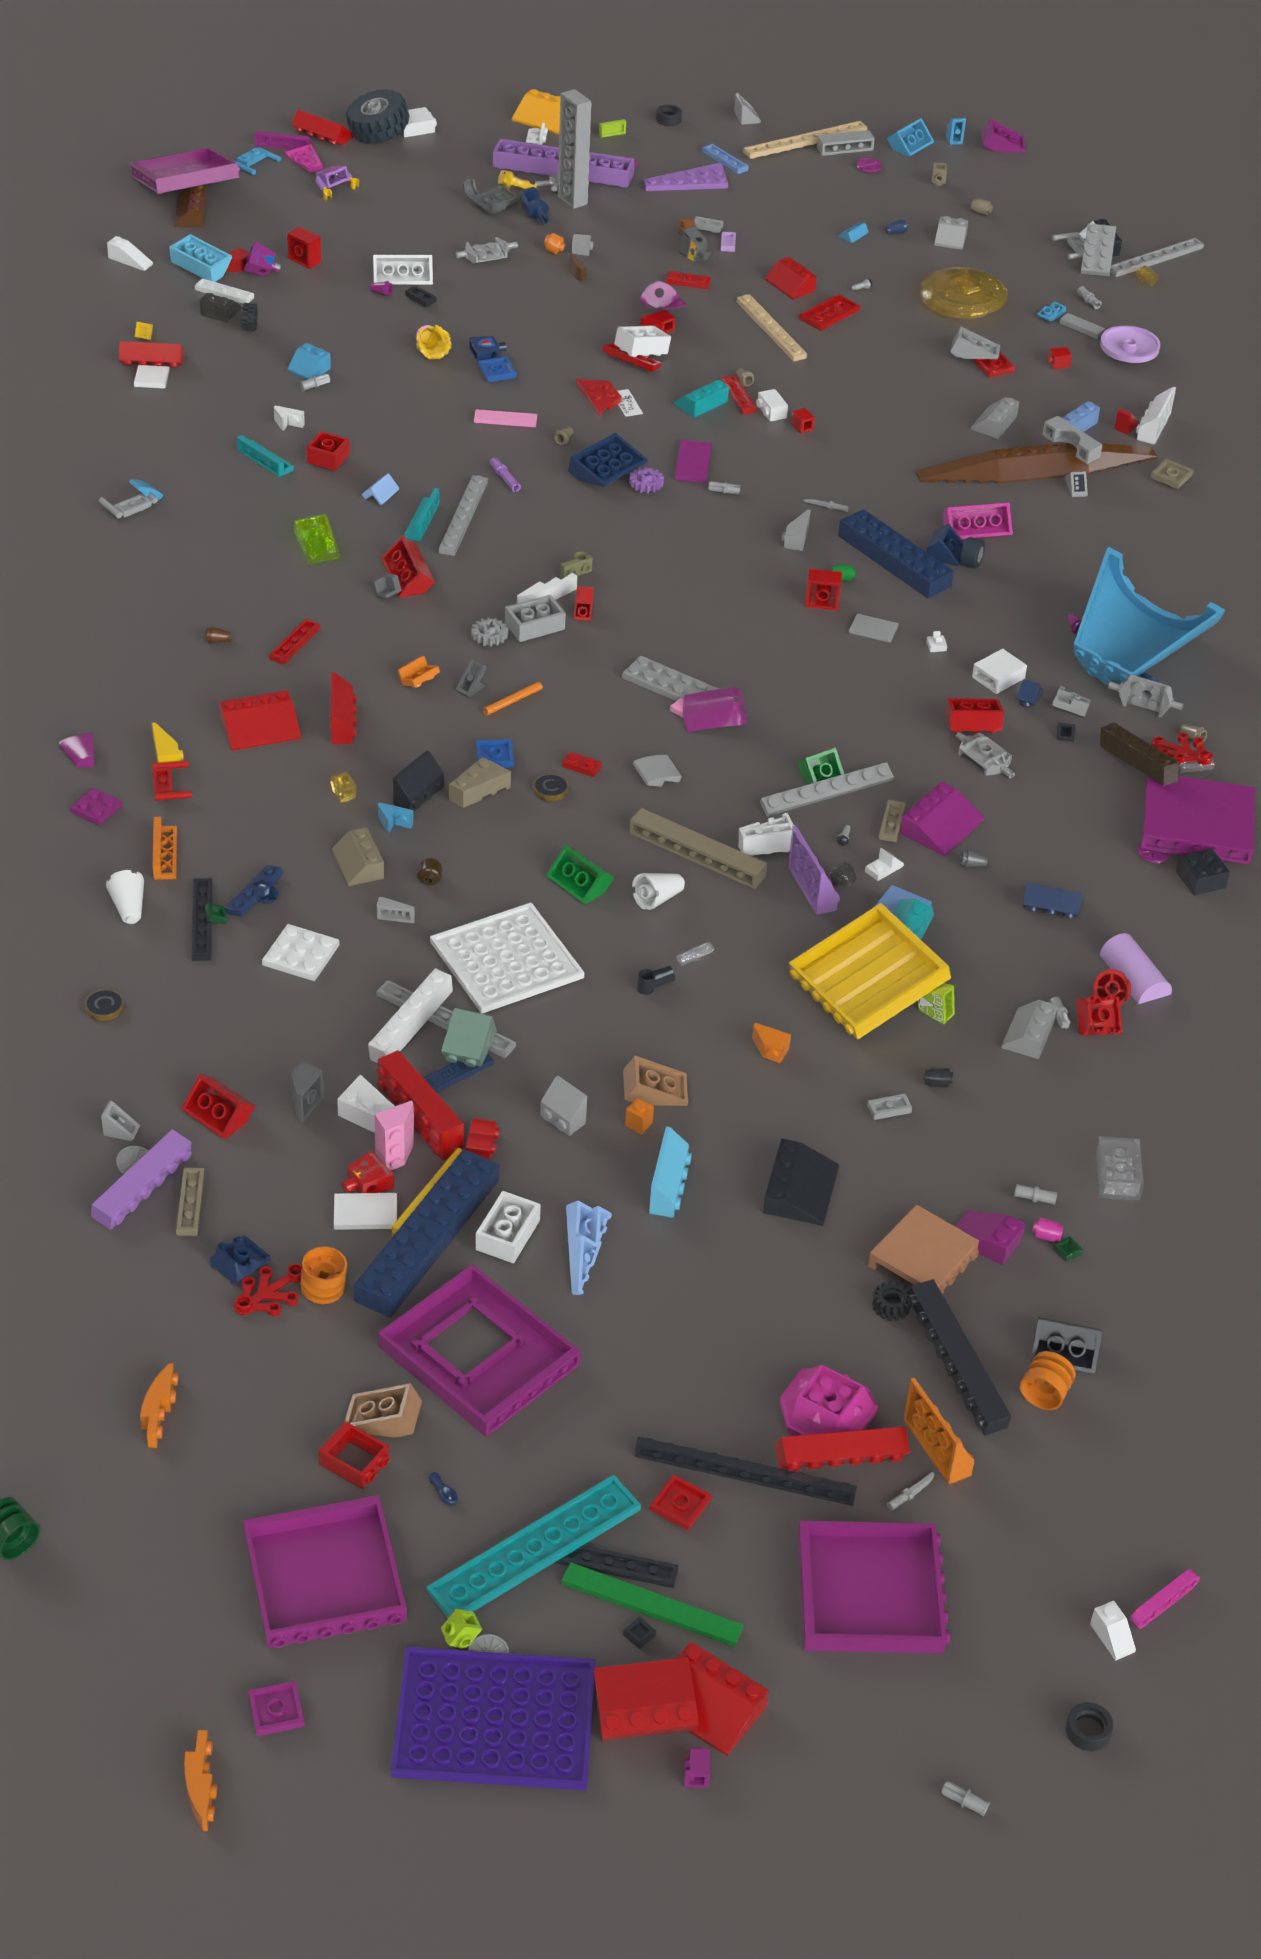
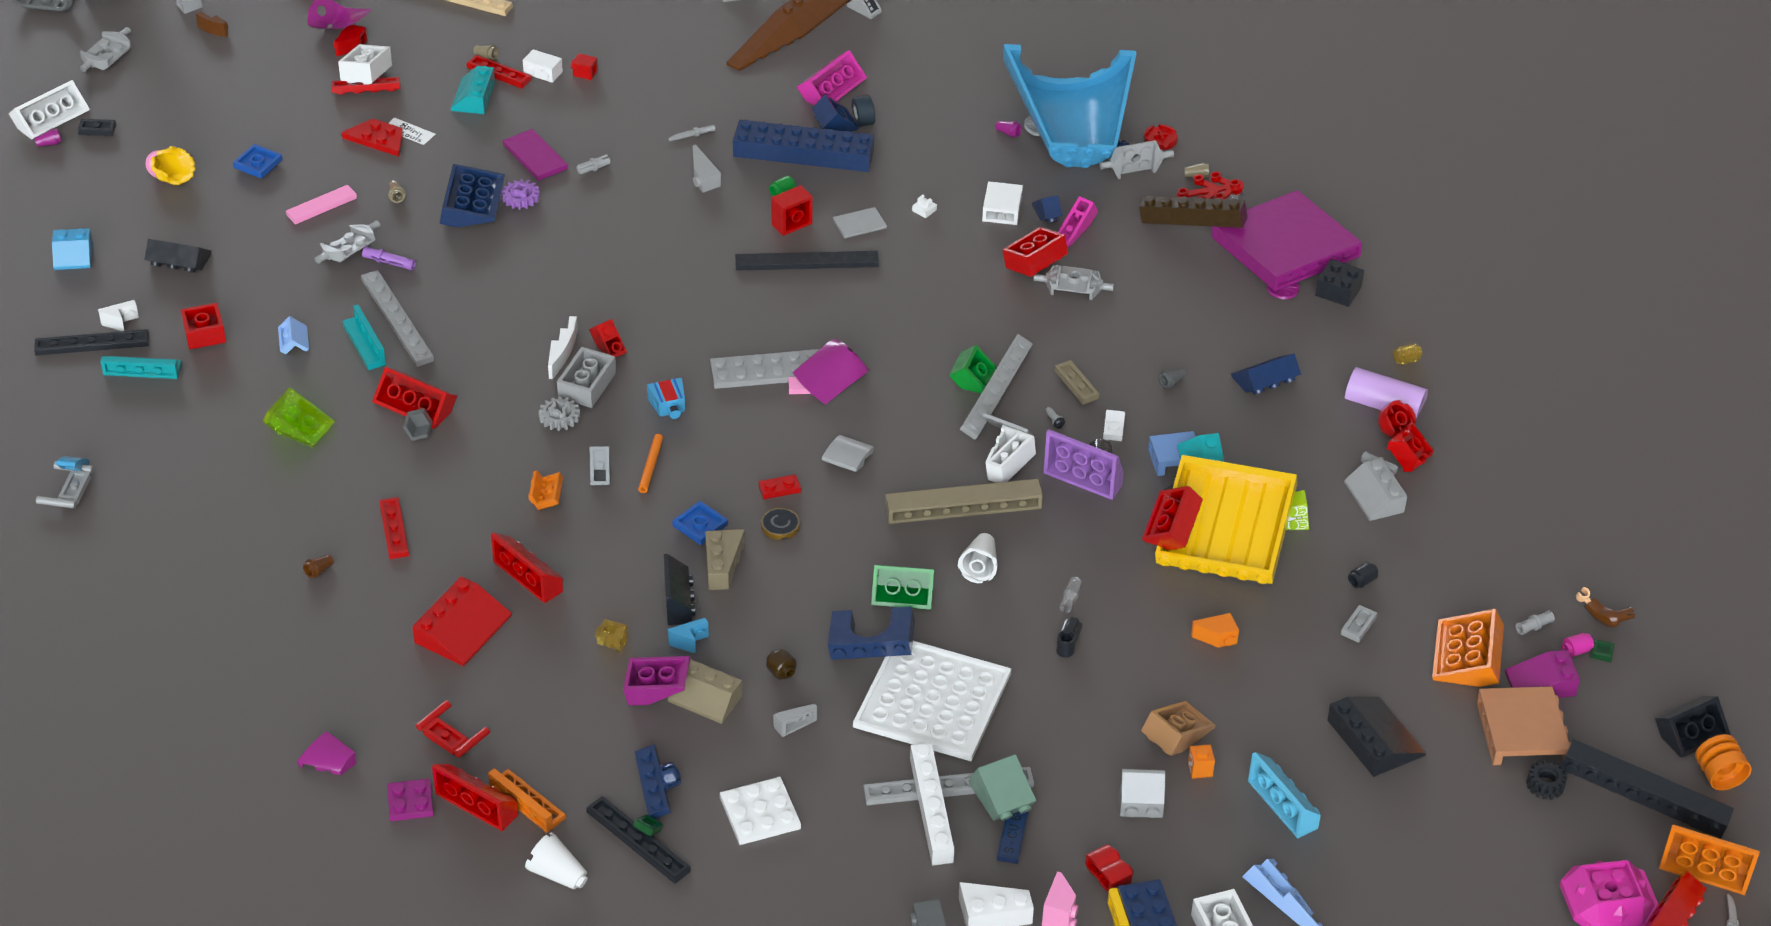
camera: 40 degrees left, 0 degrees up
yellow slope [152,723,184,763] -> none
light grey axle [300,374,330,391] -> none
red brick [377,1050,464,1161] -> none
dark blue torso [469,336,507,365] -> none
orange head [543,233,566,254] -> none
olive plate [560,551,593,579] -> none
magenta slope [900,781,984,856] -> none
light grey slope [1052,686,1091,717] -> none
black slope [1056,723,1076,742] -> none
clear brick [1095,1136,1144,1200] -> none
none -> black tile [34,329,149,356]
none -> black slope [144,239,212,272]
none -> light grey plate [315,220,380,264]
none -> red slope [432,764,518,832]
none -> magenta slope [623,656,690,706]
none -> dark azure torso [647,378,685,419]
none -> black tile [735,251,879,270]
none -> dark blue arch [828,606,915,660]
none -> light grey piece [983,413,1036,440]
none -> dark pink slope [1058,196,1098,248]
none -> red slope [1142,486,1203,550]
none -> red tile [1144,124,1178,150]
none -> clear yellow brick [1393,343,1422,365]
none -> orange slope [1432,609,1504,687]
none -> reddish brown arm [1576,587,1635,628]

